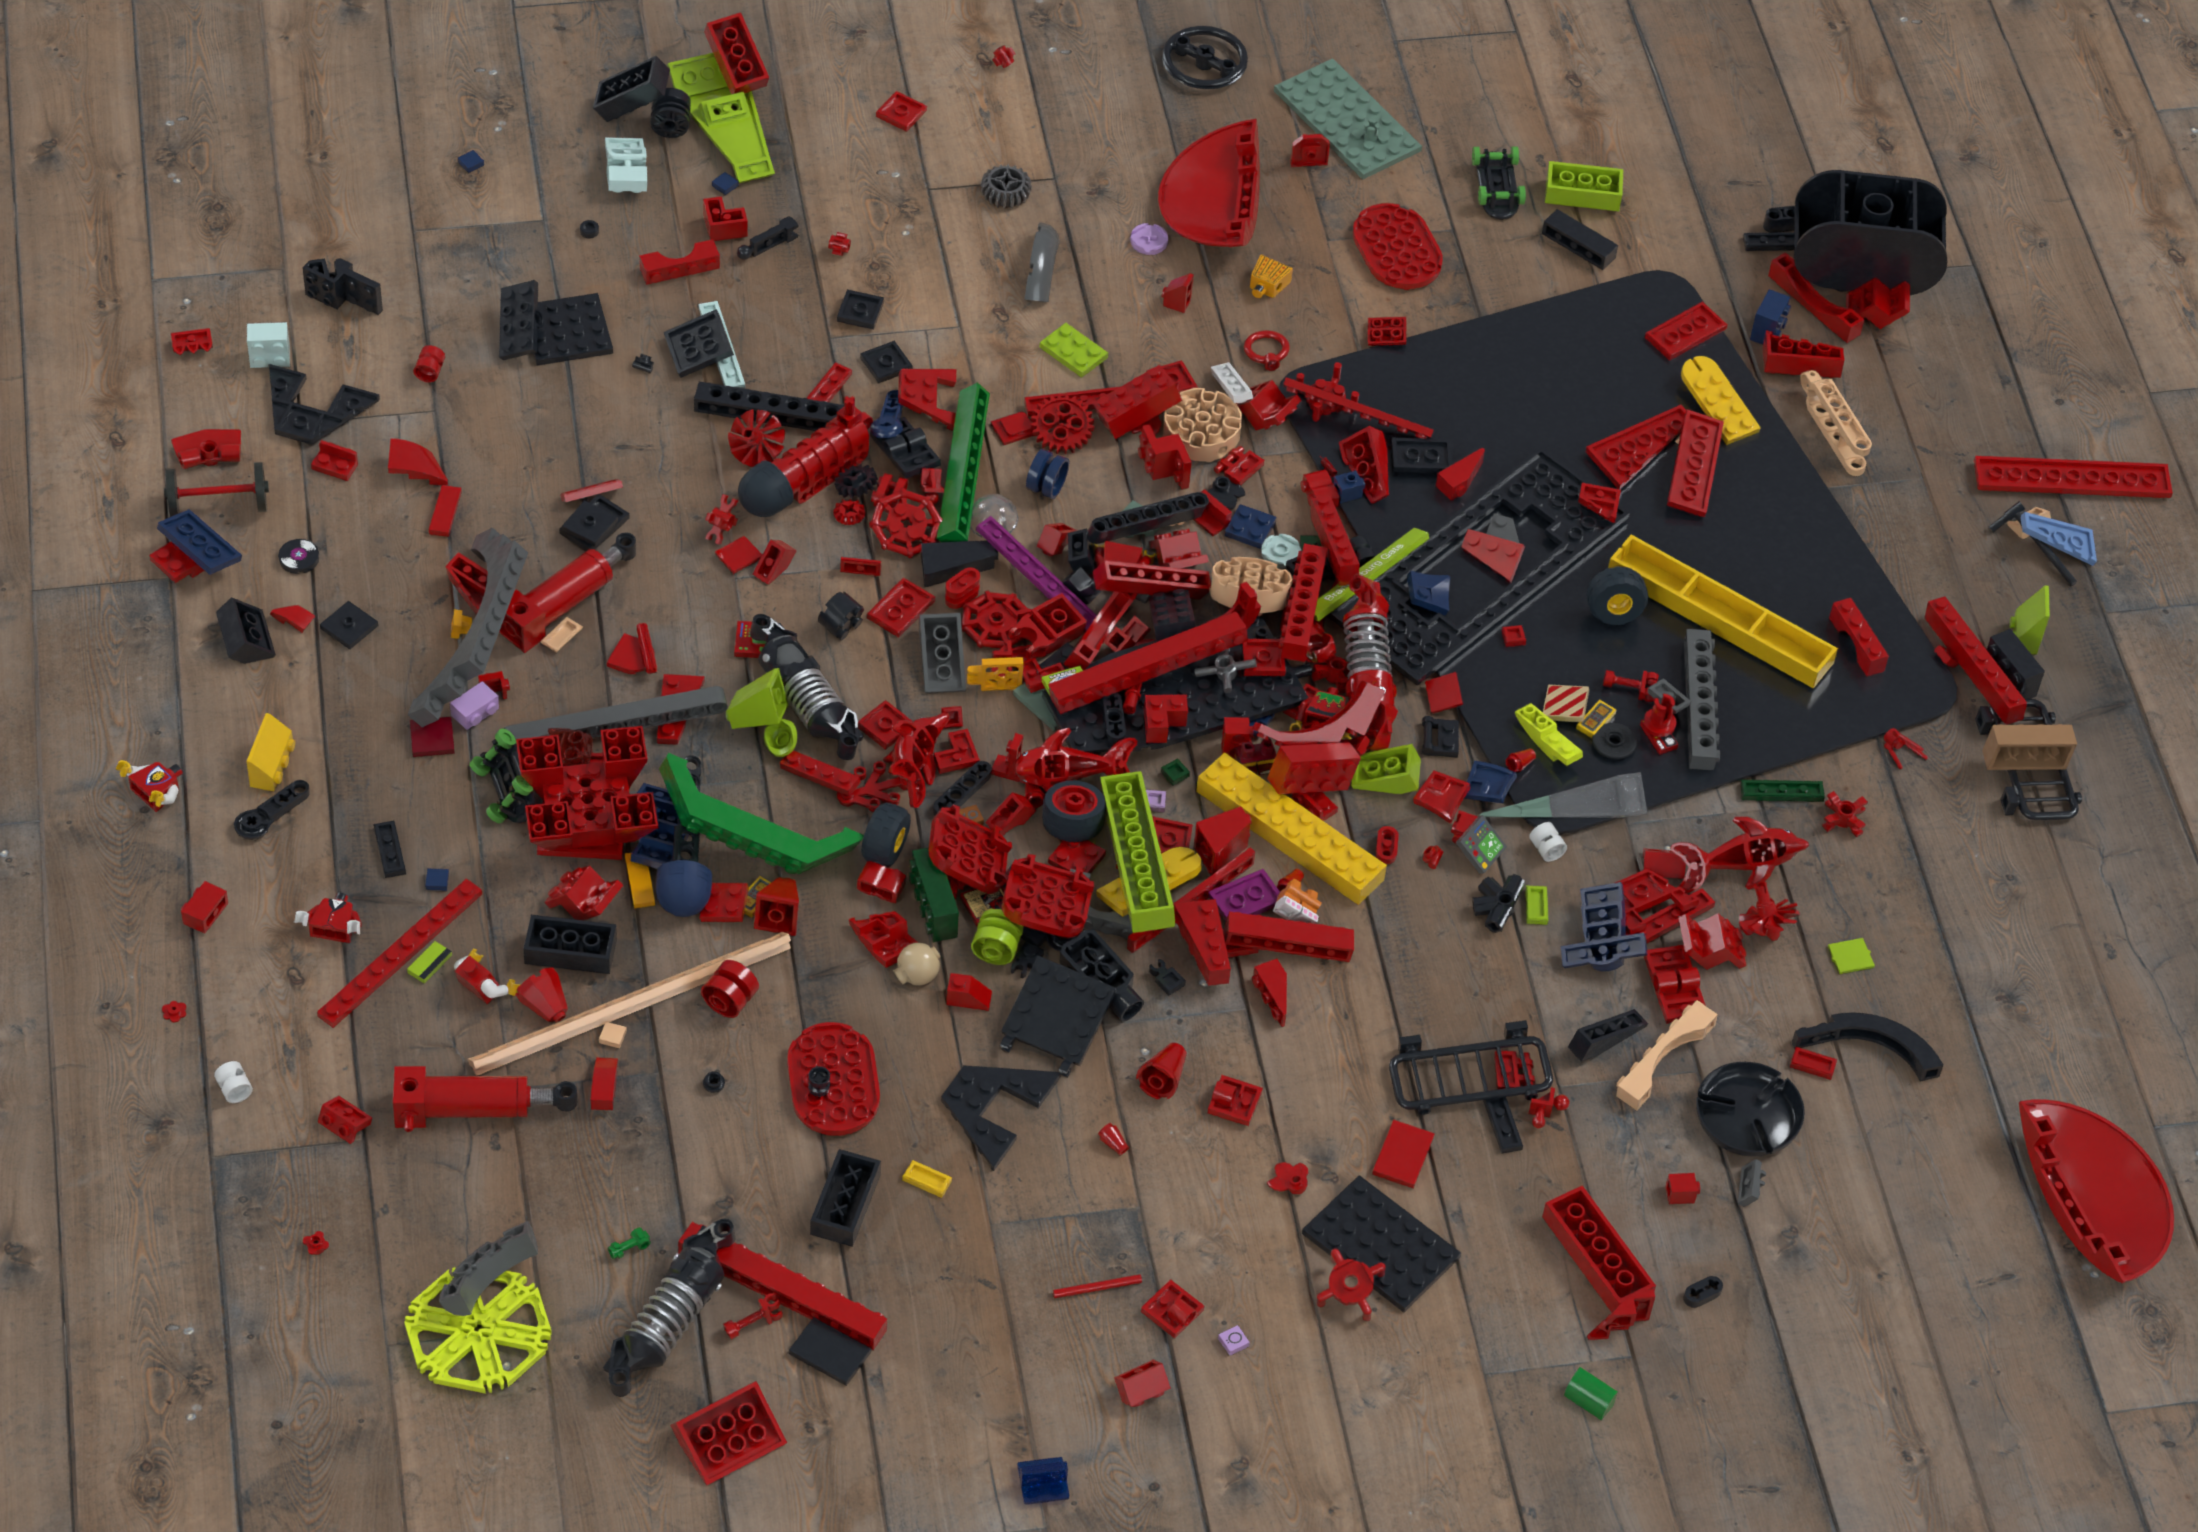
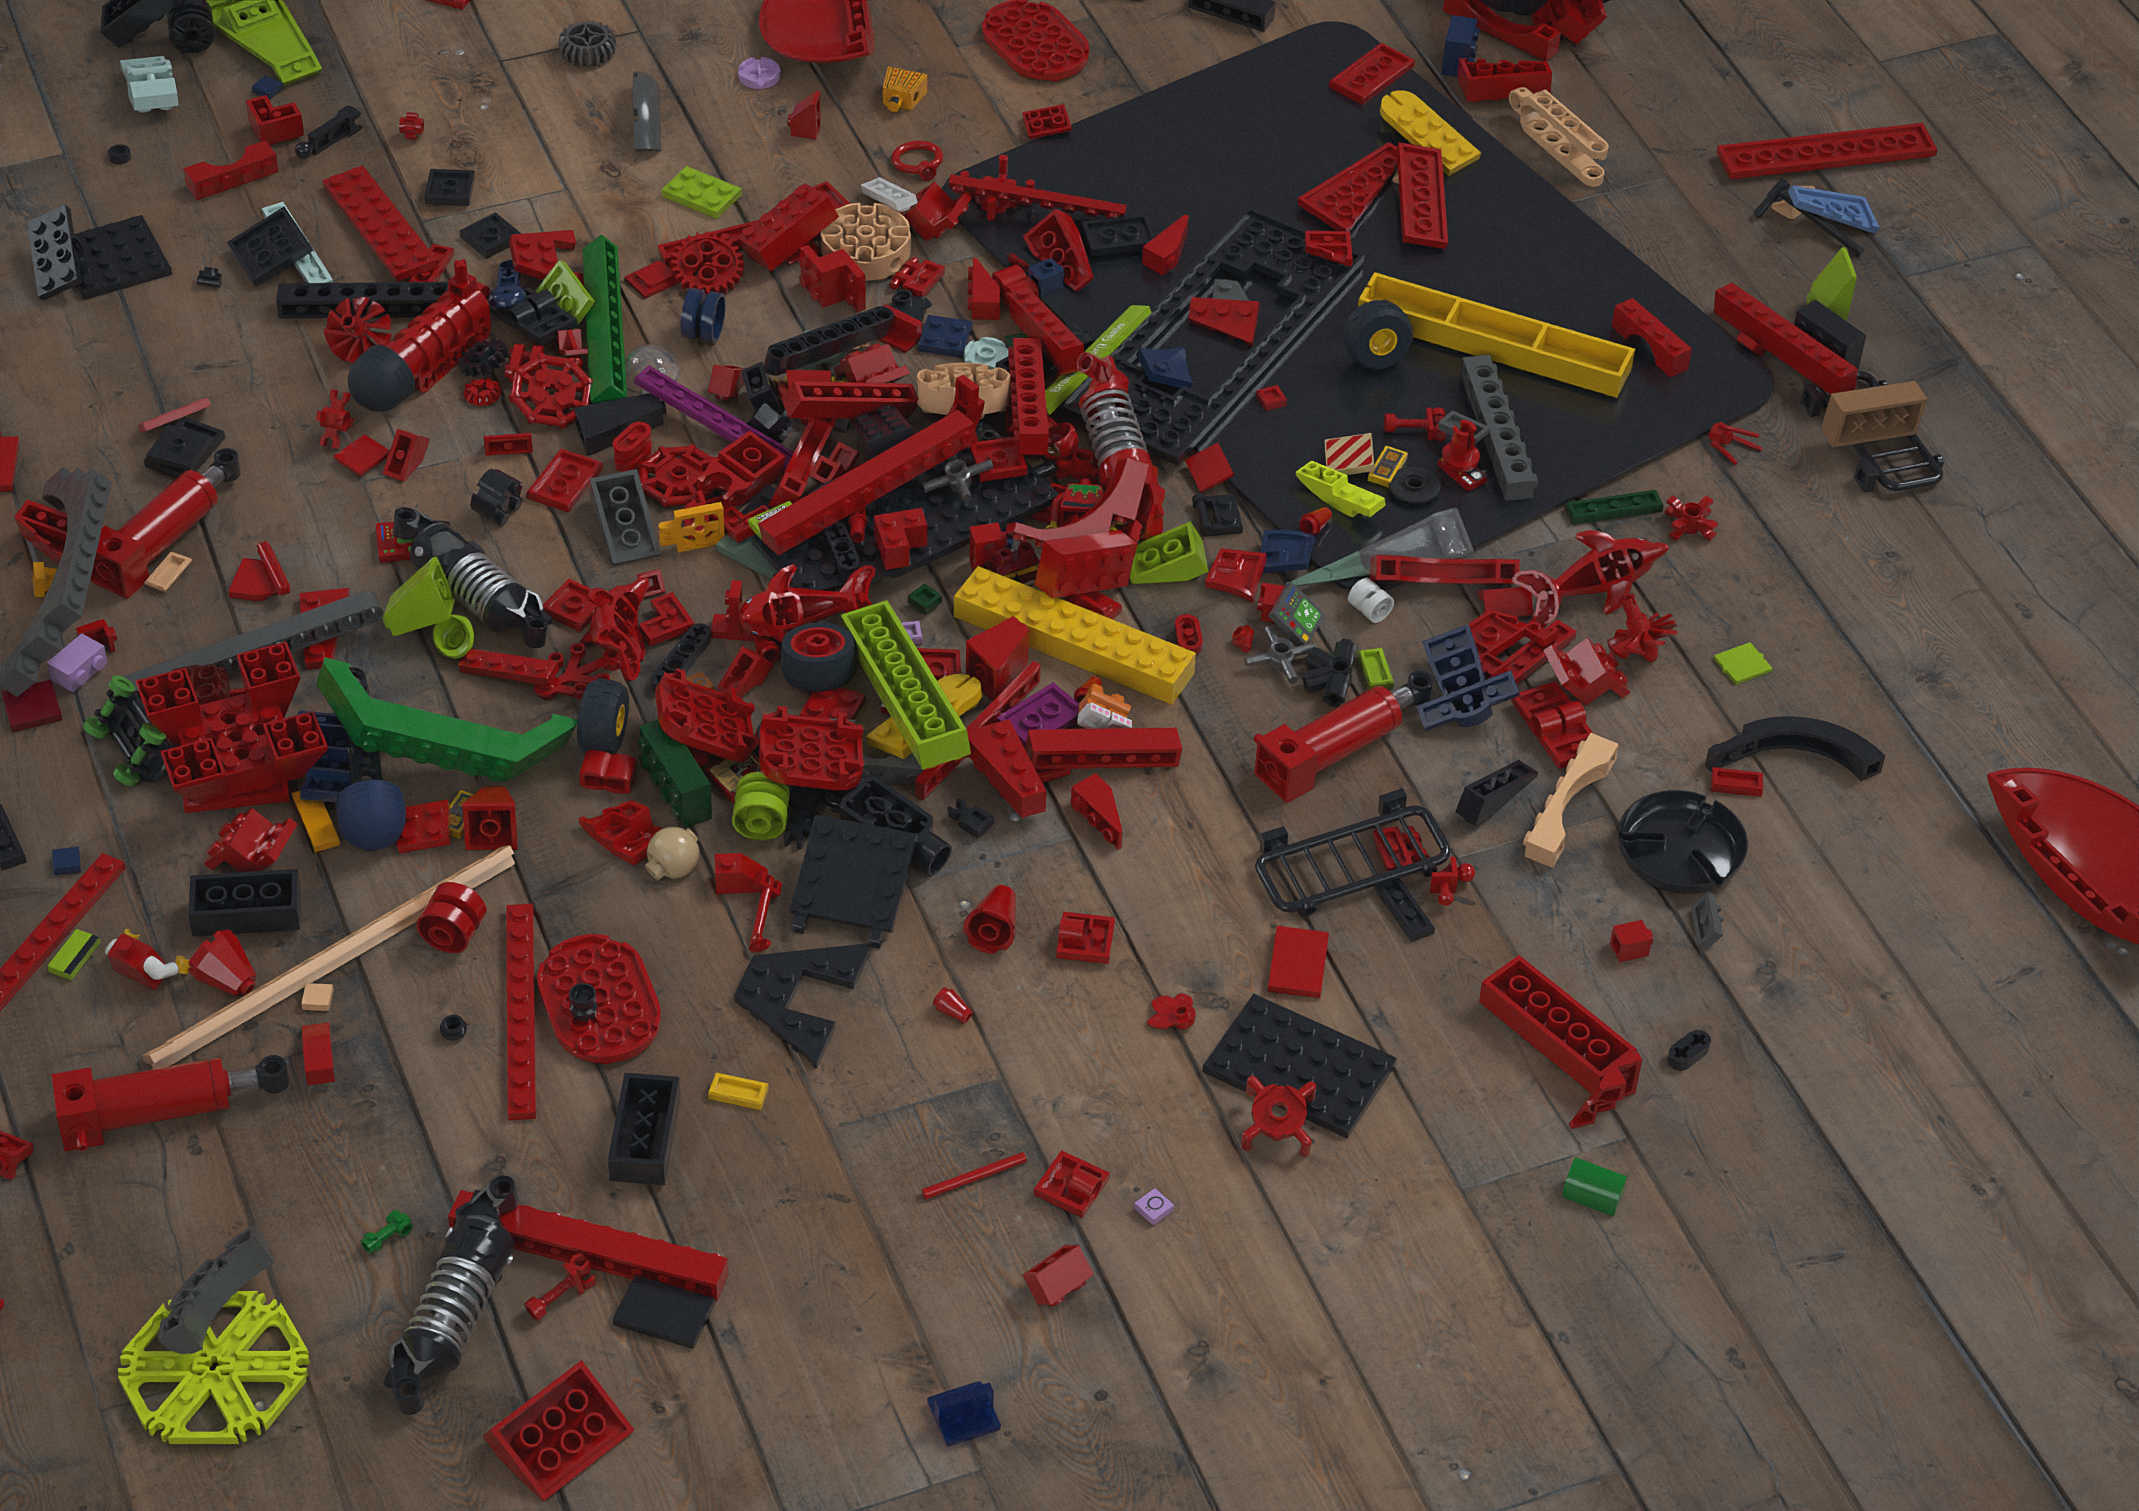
camera: 10 degrees left, 5 degrees down
none -> red plate [322,165,438,282]
none -> red plate [506,903,536,1121]
none -> lime plate [535,260,595,329]
none -> red hinge [748,869,782,952]
none -> red slope [968,258,1000,320]
none -> flat silver bar [1244,626,1317,684]
none -> red piece [1253,671,1433,804]
none -> red arch [1370,555,1520,586]

